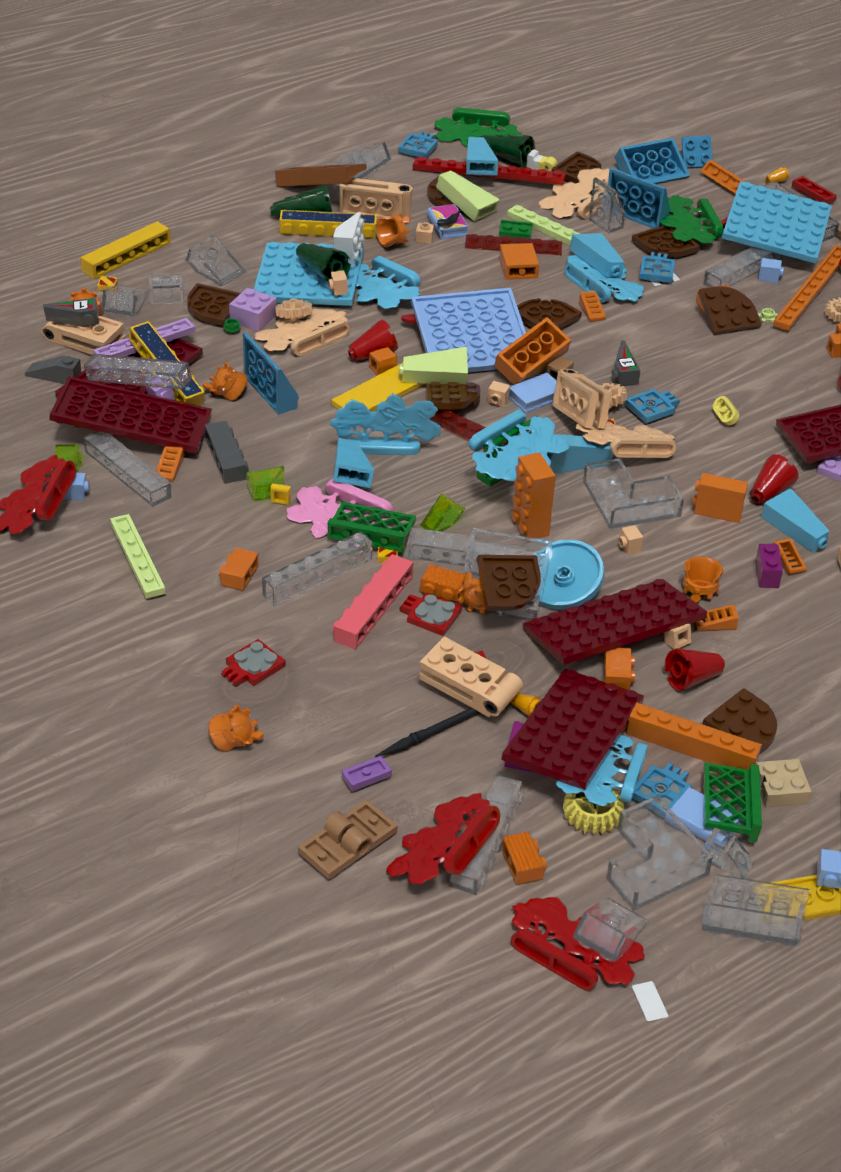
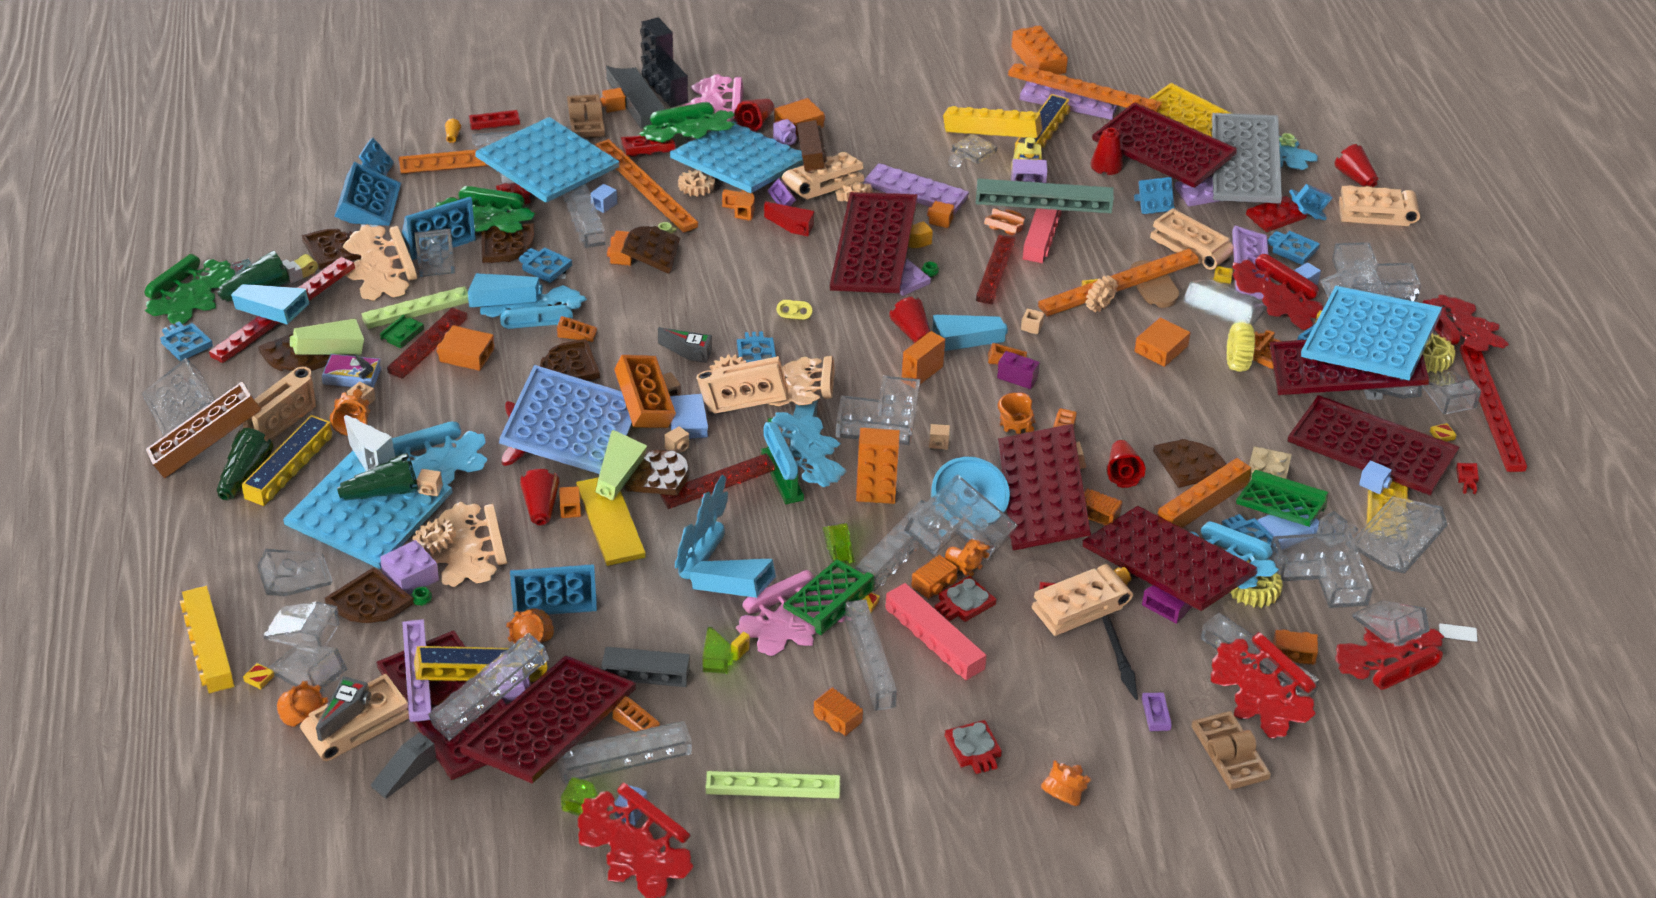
camera: 65 degrees left, 0 degrees up
reddish brown plate [476,555,541,611] -> none

